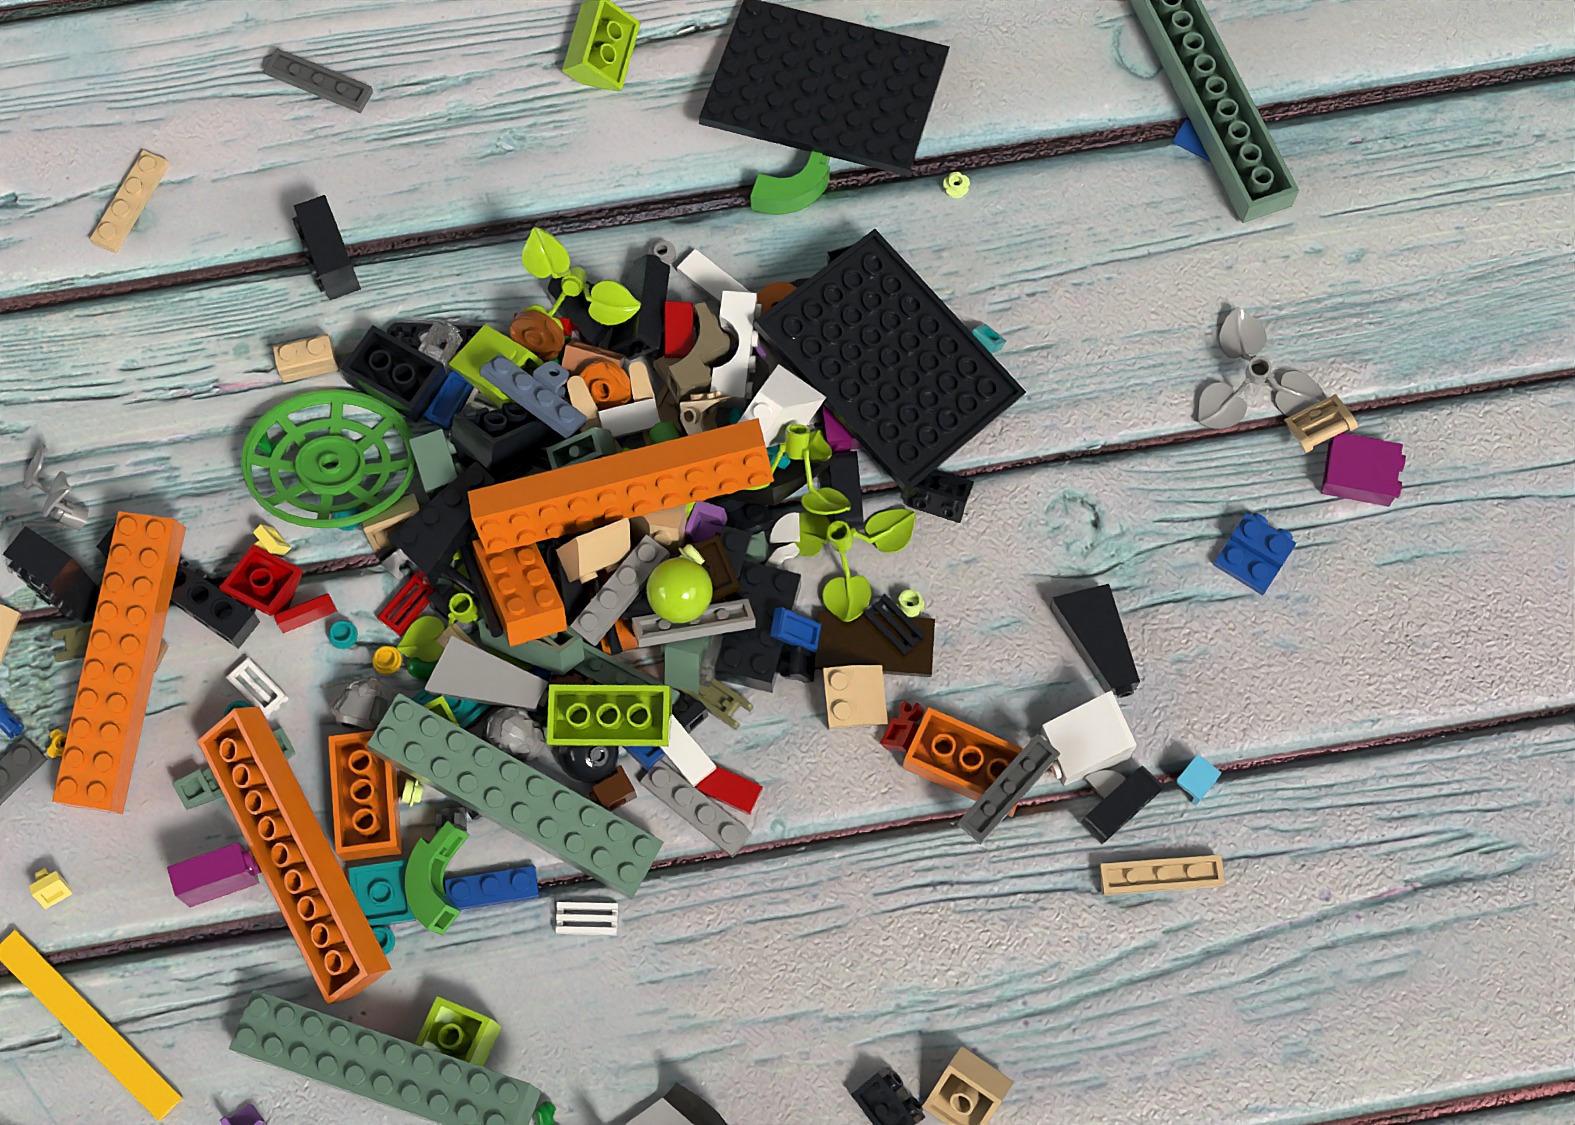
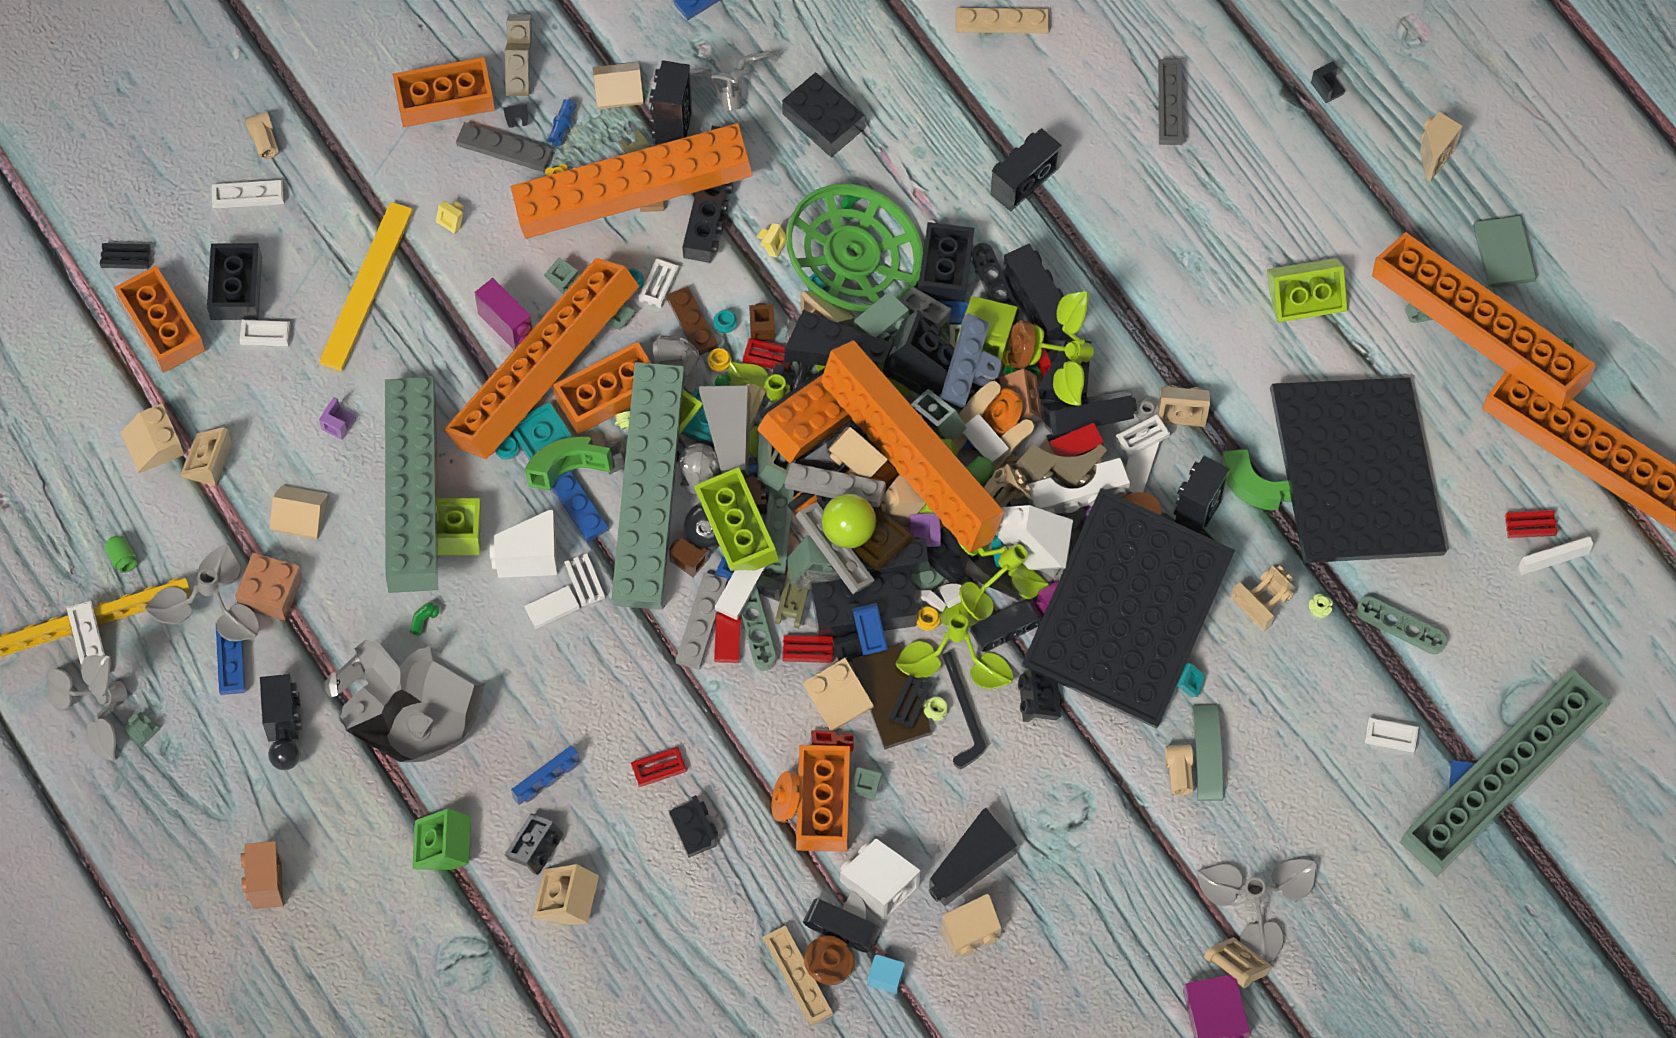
camera: 65 degrees right, 5 degrees down
red slope [220,545,303,616] -> none
tan brick [273,333,339,383] -> none
red tile [274,593,338,634] -> none
clear brick [418,321,463,370] -> none
yellowish green plate [679,544,705,565] -> none
dark grey plate [957,734,1060,845] -> none
blue plate [1213,513,1297,596] -> none
none -> white slope [490,510,557,578]
none -> blue plate [511,745,579,805]
none -> white tile [524,586,580,630]
none -> red tile [631,747,686,787]
none -> reddish brown plate [666,286,718,356]
none -> black bracket [668,795,719,858]
none -> sand green beam [741,587,776,671]
none -> reddish brown brick [749,303,775,341]
none -> orange plate [771,771,800,823]
none -> black brick [782,72,865,158]
none -> red tile [783,635,833,663]
none -> dark orange tile [804,935,855,985]
none -> sand green tile [851,767,881,799]
none -> dark grey hinge [900,287,951,337]
none -> yellow plate [916,607,940,631]
none -> tan slope [941,894,1001,957]
none -> black piece [942,652,986,769]
none -> black brick [1003,243,1072,353]
none -> white tile [1115,414,1170,458]
none -> tan slope [1158,385,1210,427]
none -> tan piece [1165,745,1193,796]
none -> black brick [1173,456,1230,533]
none -> sand green slope [1192,705,1223,801]
none -> tan tile [1230,565,1296,632]
none -> sand green beam [1356,596,1447,655]
none -> white tile [1365,717,1419,753]

